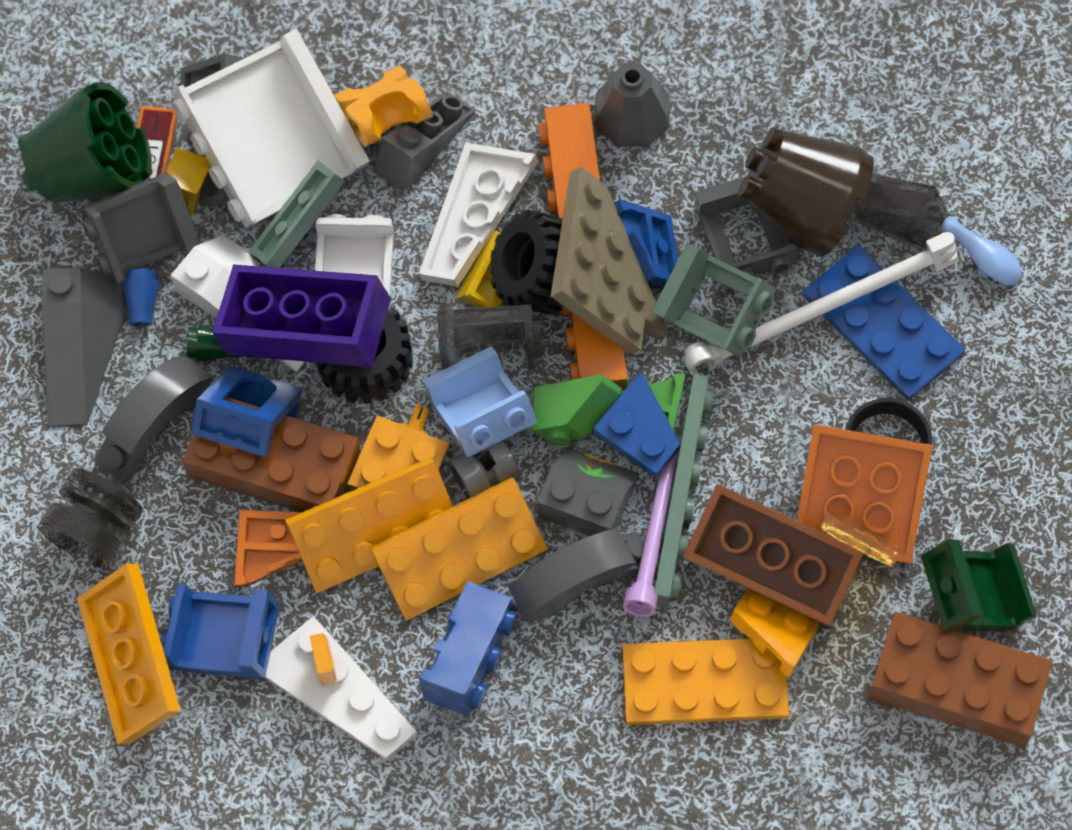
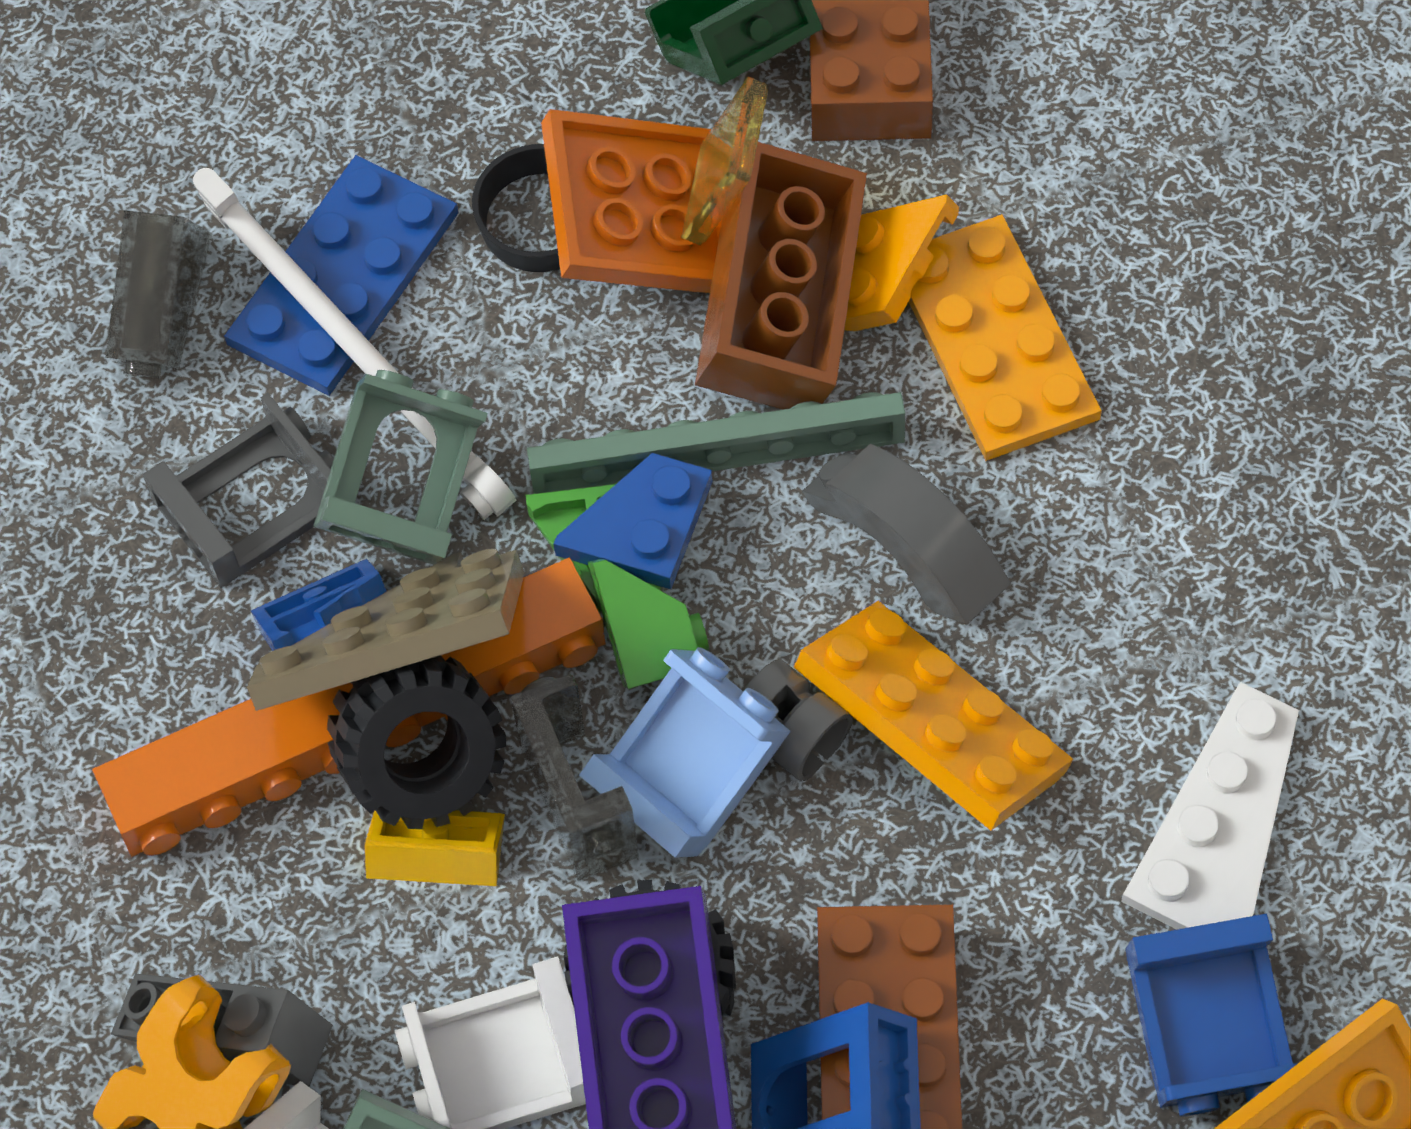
camera: 110 degrees left, 5 degrees down
orange wing [234,510,302,587] -> none
light orange plate [285,457,453,594] -> none
light orange tile [310,633,337,686] -> none
light orange plate [347,404,450,491] -> none
white wing [419,142,539,287] -> none
wedge [419,581,517,717] -> none
dark grey slope [537,447,640,536] -> none
dark grey cone [595,63,670,147] -> none
lavender piece [623,452,679,617] -> none
dark brown cone [738,127,874,257] -> none
light blue piece [941,216,1022,286] -> none

